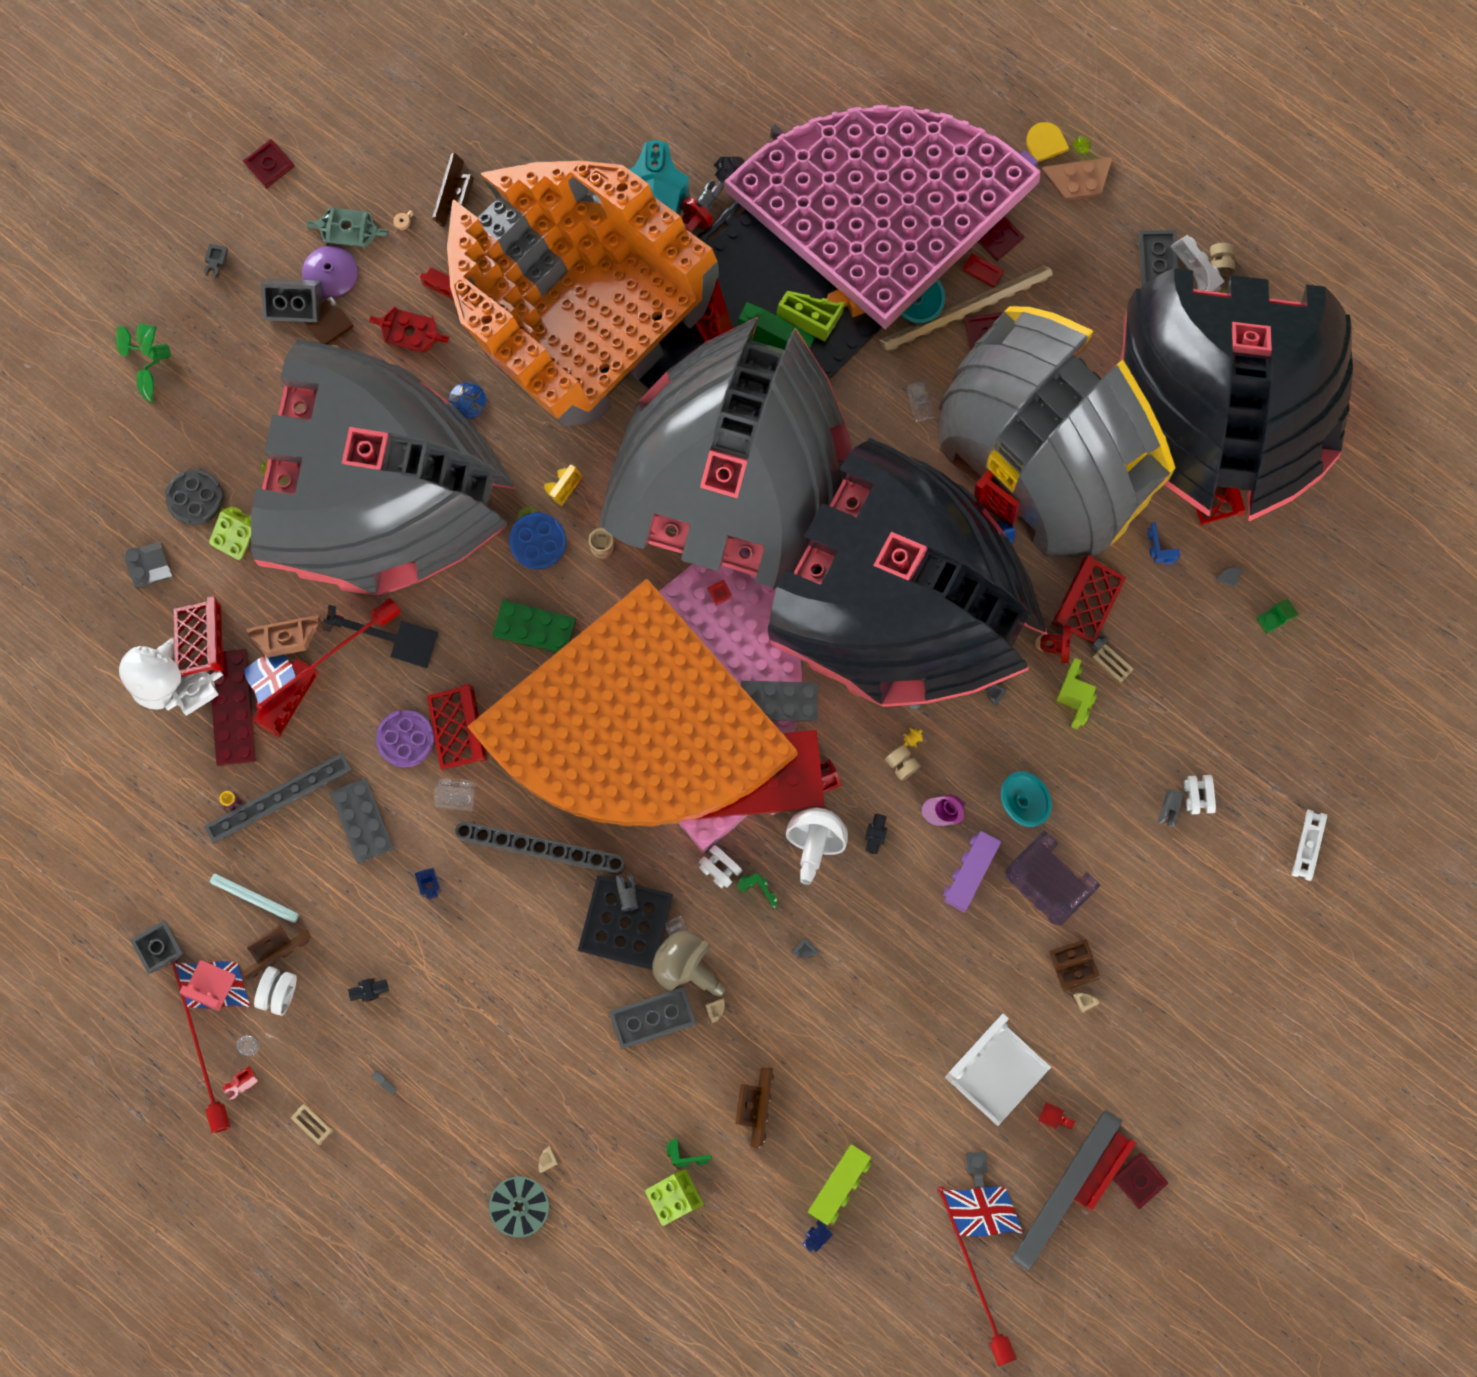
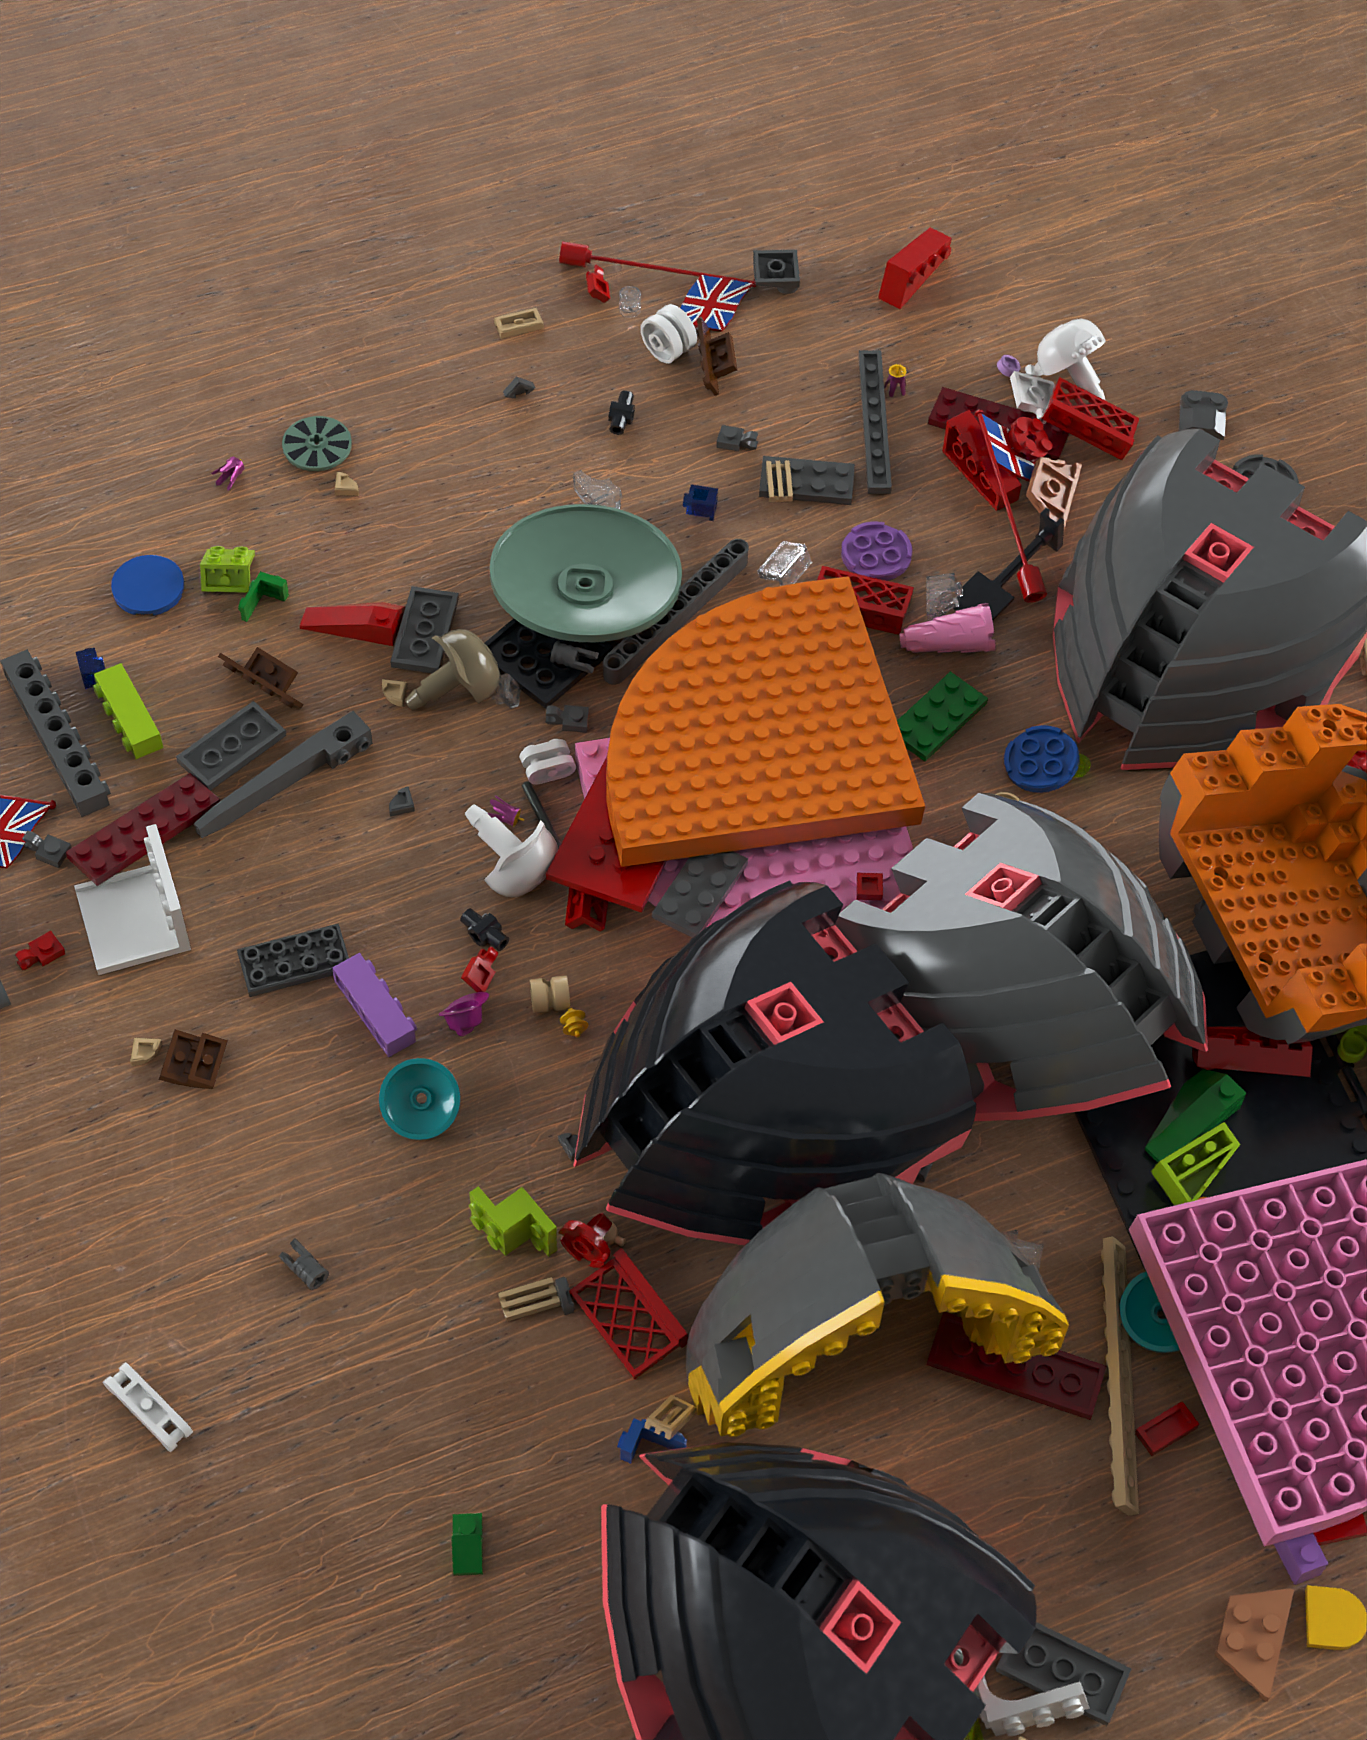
camera: 115 degrees right, 20 degrees down
coral bracket [180,960,236,1011] -> none
light aqua axle [210,874,299,923] -> none
yellow tile [544,464,583,506] -> none
green bracket [737,873,778,910] -> none
dark red tile [977,216,1024,262] -> none
clear purple windscreen [1005,830,1101,926] -> none
clear neon green plate [1073,136,1091,153] -> none
white brick [1184,775,1216,814] -> none
dark grey tile [1217,568,1242,588] -> none
none -> dark grey brick [0,649,111,817]
none -> dark red plate [66,773,220,886]
none -> blue tile [111,555,184,616]
none -> dark grey plate [176,701,286,791]
none -> dark grey piece [194,711,373,838]
none -> flat silver piece [211,457,245,491]
none -> dark grey tile [237,923,349,997]
none -> red wedge [299,602,406,646]
none -> red plate [461,946,499,992]
none -> flat silver piece [488,795,524,827]
none -> sand green dish [490,504,682,642]
none -> pearl dark grey bar [522,781,561,849]
none -> dark grey plate [546,705,589,733]
none -> clear arch [573,470,622,509]
none -> tan tile [644,1395,696,1440]
none -> dark grey plate [716,425,758,452]
none -> tan tile [766,461,793,502]
none -> red wedge [878,227,952,309]
none -> bright pink cone [899,603,995,653]
none -> clear arch [926,573,963,621]
none -> lavender tile [997,355,1020,377]
none -> red plate [1008,417,1052,462]

